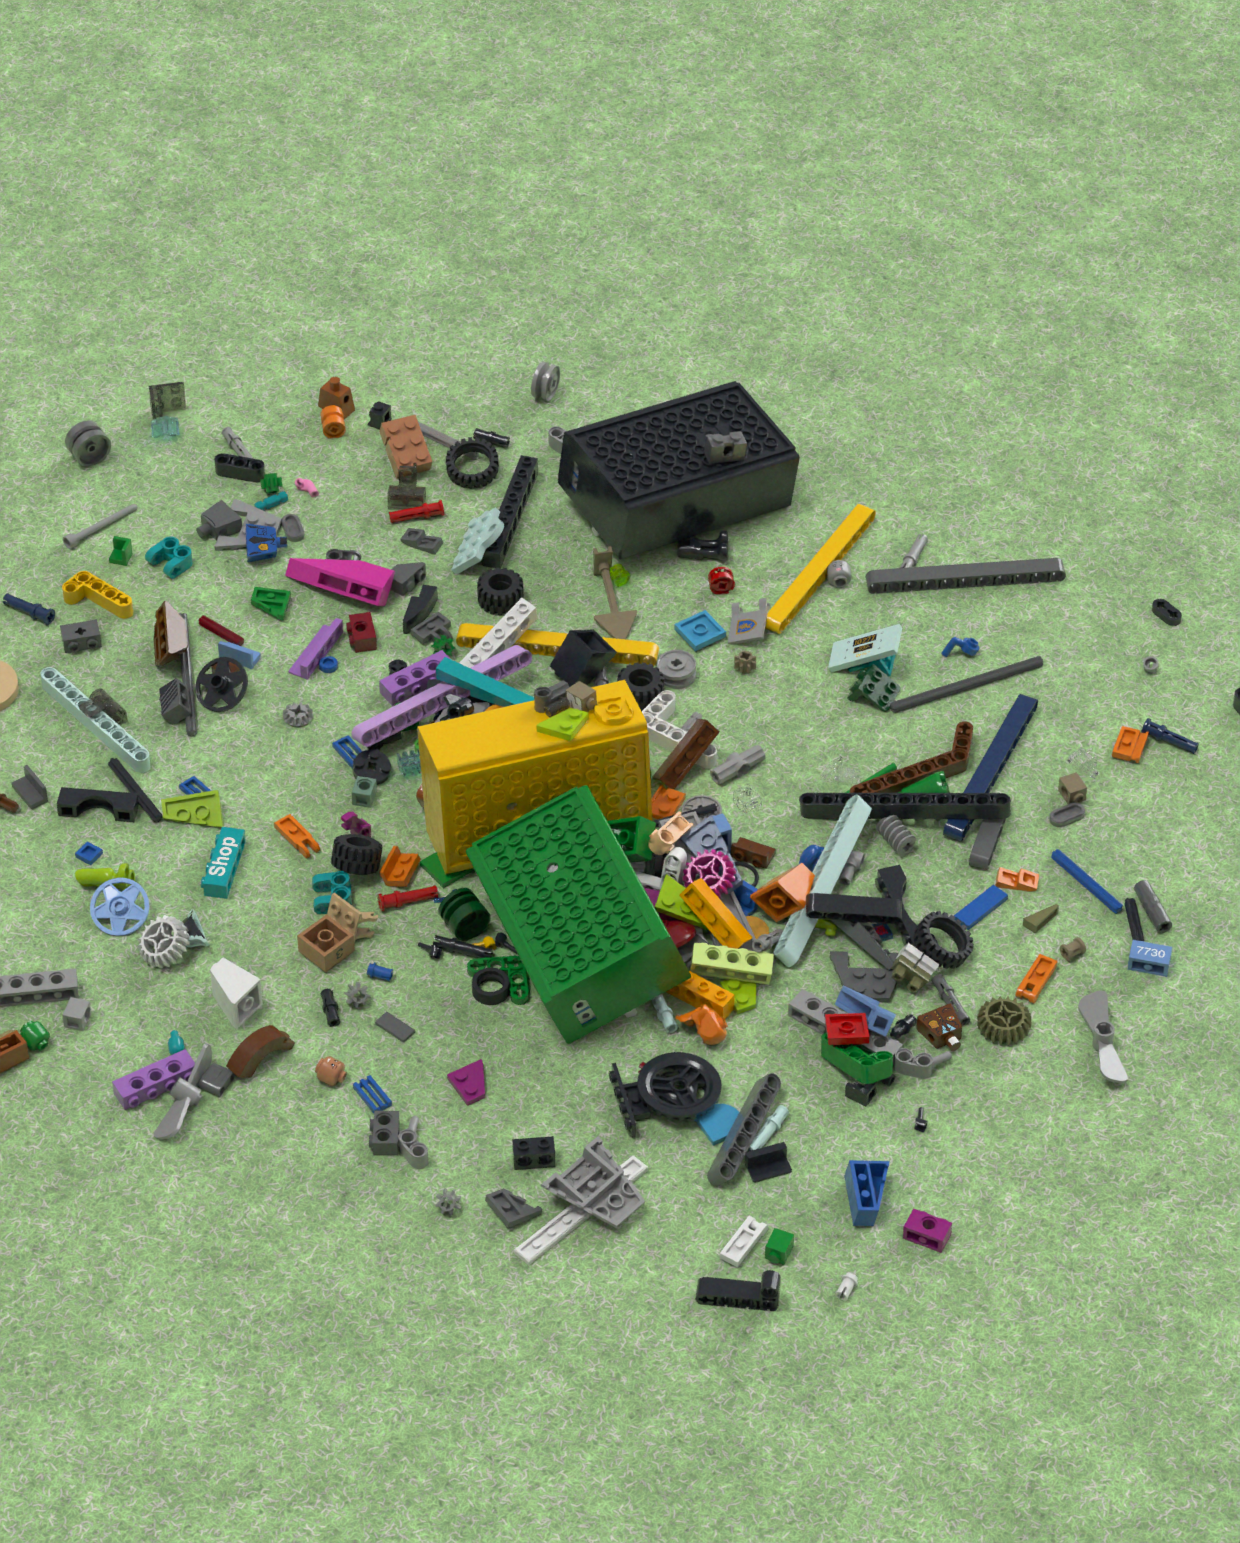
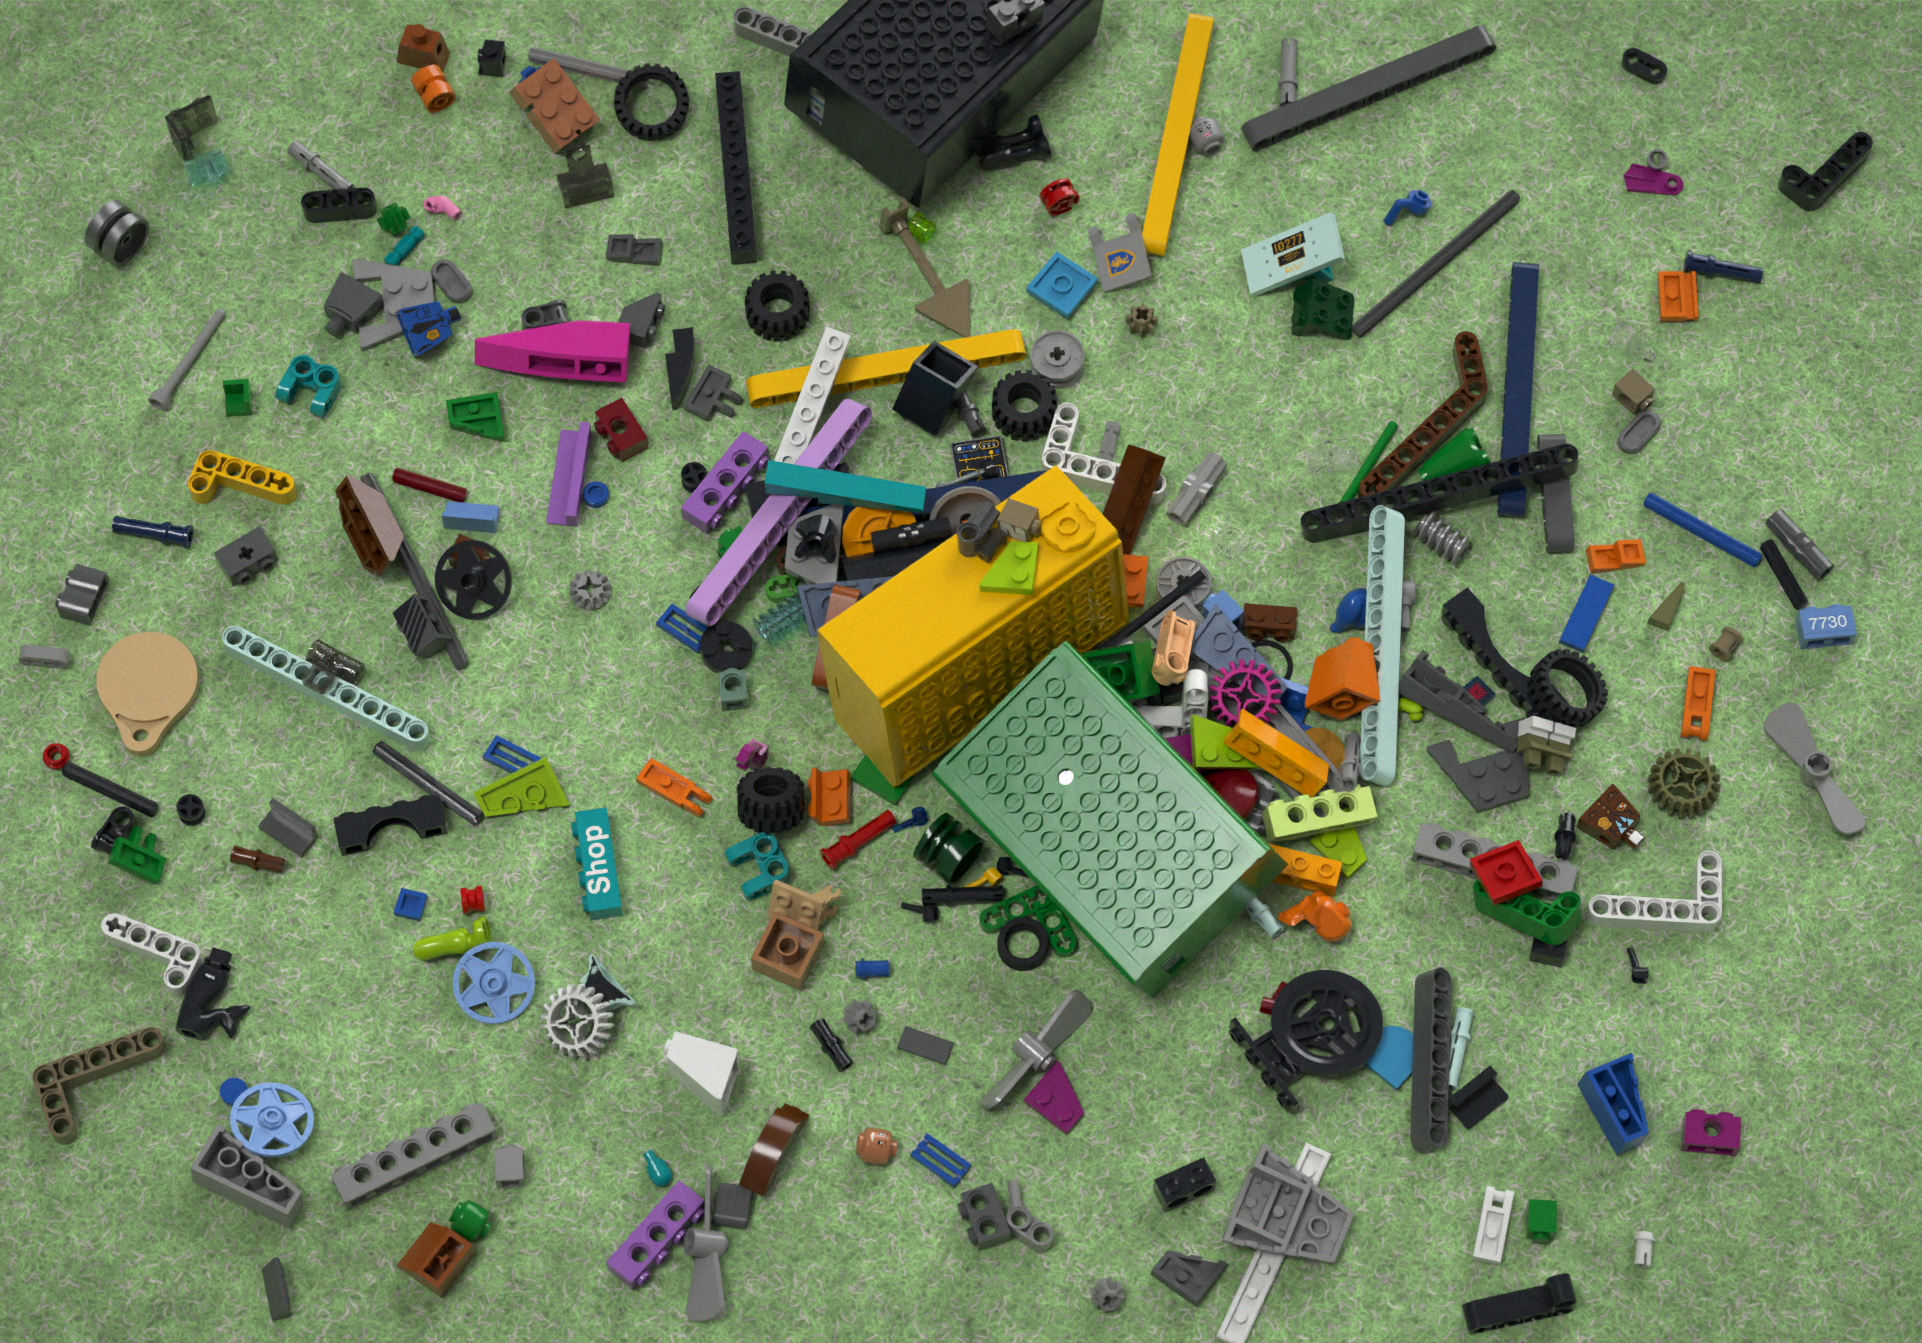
camera: 20 degrees left, 20 degrees up
red pin [389,500,445,523] -> none
green gear [431,635,456,656] -> none
light aqua plate [451,507,504,574] -> none
black pin [473,428,510,448] -> none
black beam [806,893,902,924] -> none
medium blue arch [835,986,896,1036] -> none
light grey beam [894,1048,952,1079] -> none
dark grey pin [932,974,970,1026] -> none
none -> red wheel [460,885,485,914]
none -> light grey piece [979,990,1091,1109]
none -> white beam [1586,850,1722,933]
none -> magenta piece [1623,163,1684,195]

